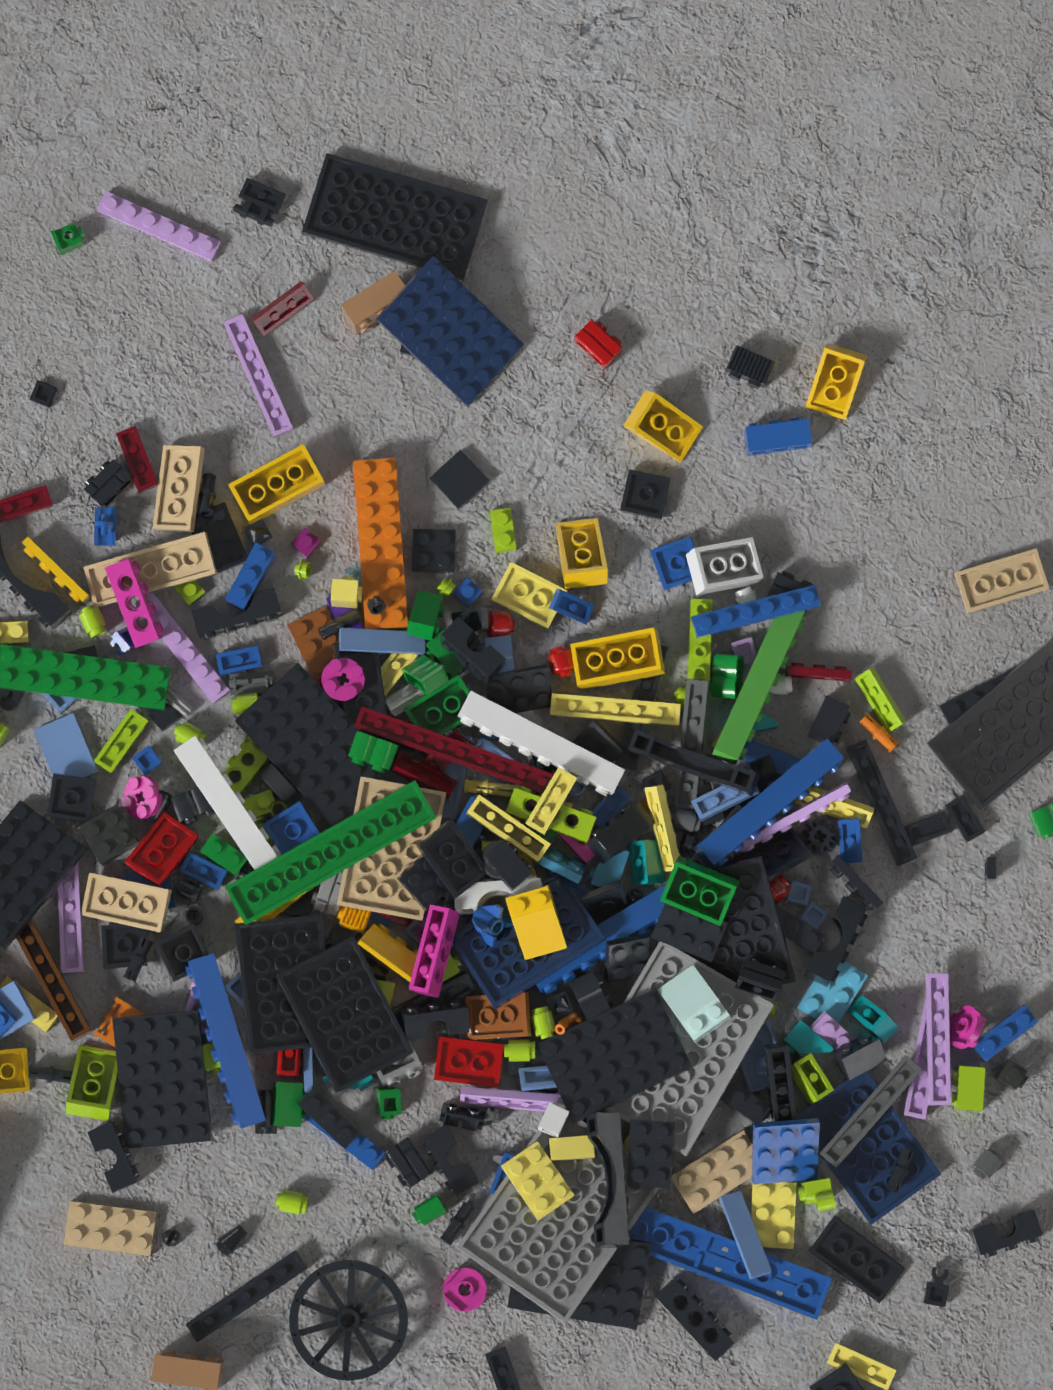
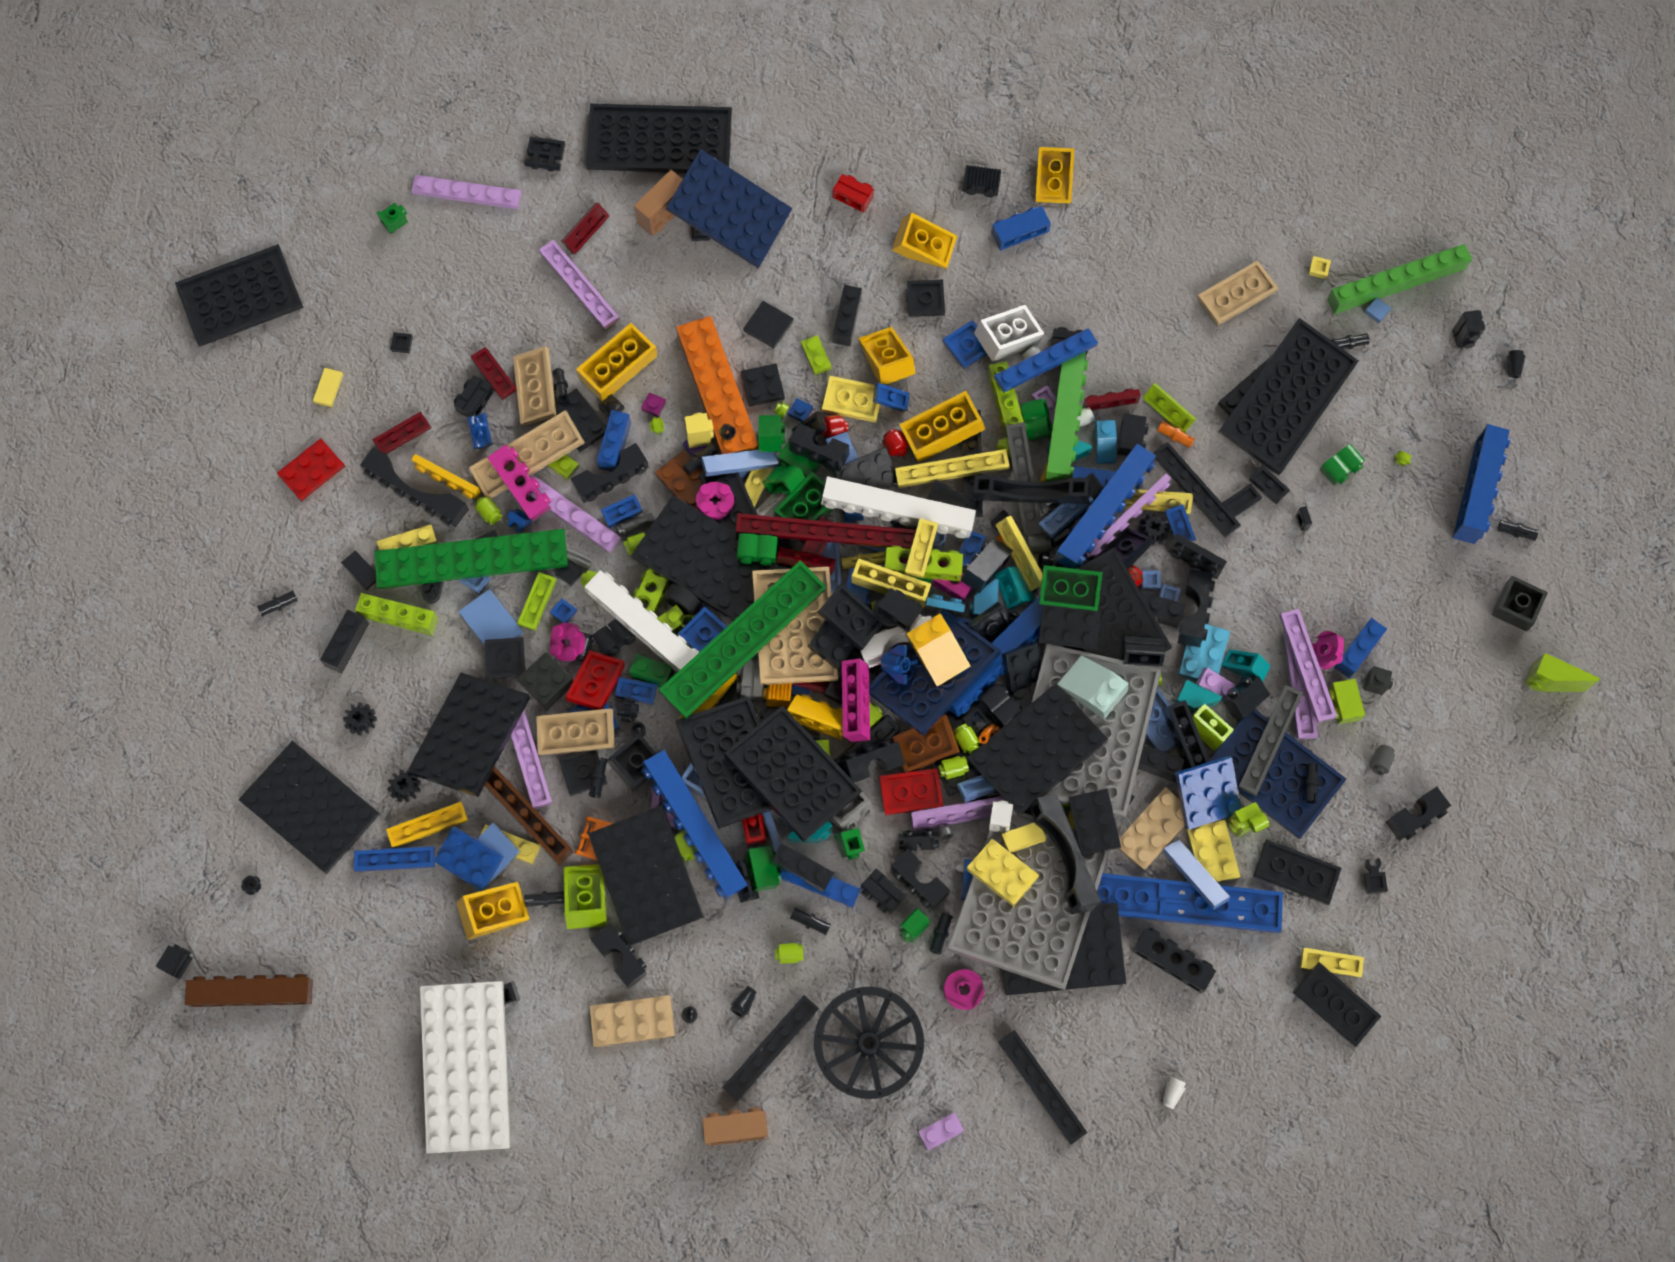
camera: 15 degrees left, 10 degrees down
none -> black pin [790,907,831,936]
none -> black brick [833,285,862,347]
none -> dark azure slope [1094,420,1117,464]

